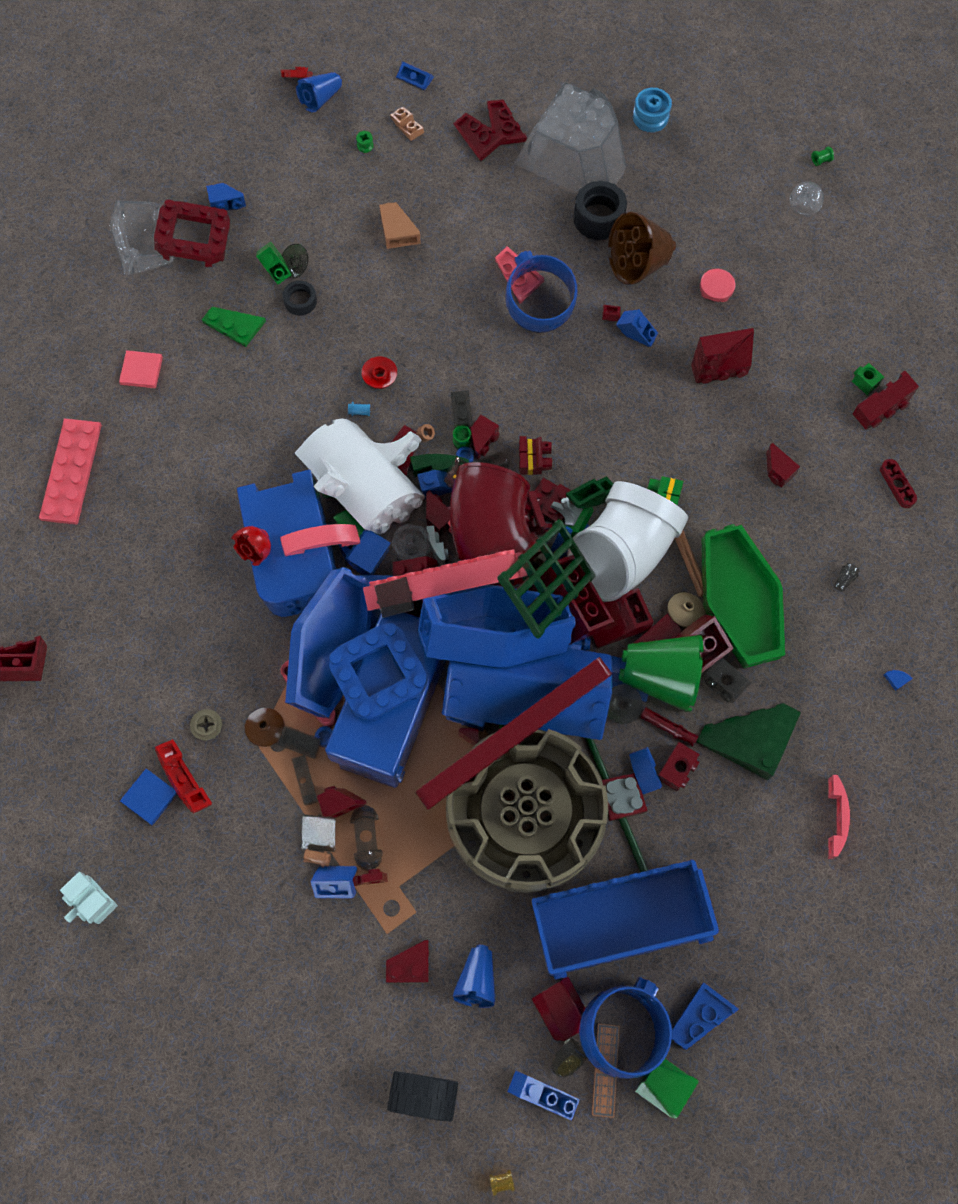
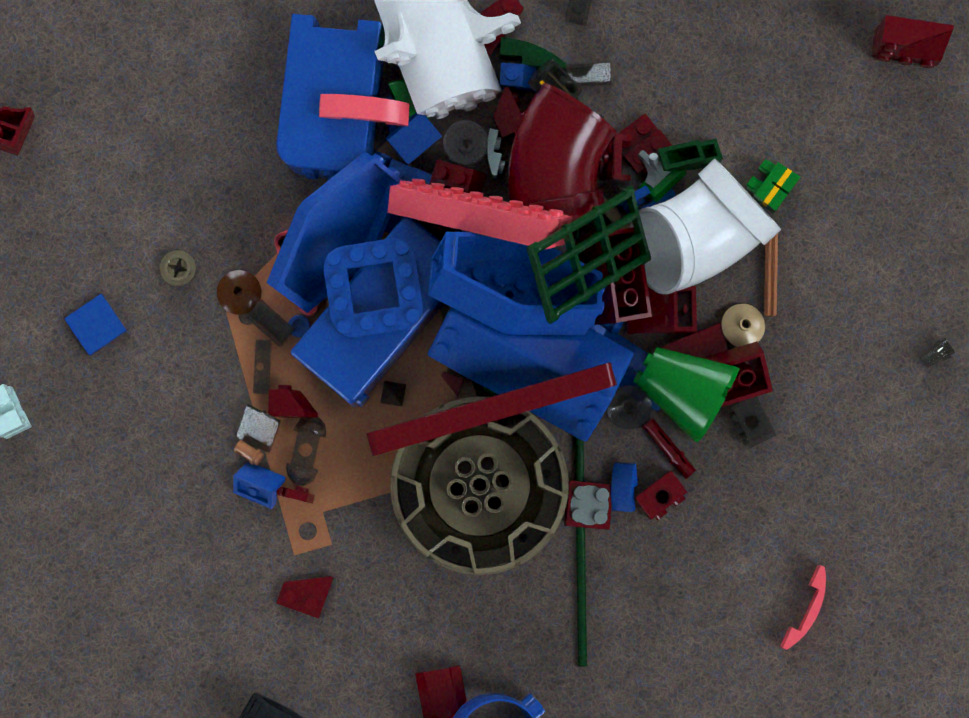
camera: 25 degrees right, 15 degrees up
red slope [155,739,212,814] -> none
red cylinder [231,526,271,566] -> none
clear smoke piece [374,577,415,618] -> none
nougat bush [416,424,435,442] -> none
green wheel [453,425,471,449] -> none
blue cone [453,945,495,1008] -> none
blue tile [456,447,474,463] -> none
dark red slope [471,415,500,460] -> none
dark red hips [519,436,552,475] -> none
blue container [532,860,719,980] -> none
dark green slope [696,703,801,780] -> none
green container [701,524,785,669] -> none
dark red slope [766,443,800,488] -> none
blue tile [884,670,913,691] -> none
none -> clear smoke slope [380,381,406,407]

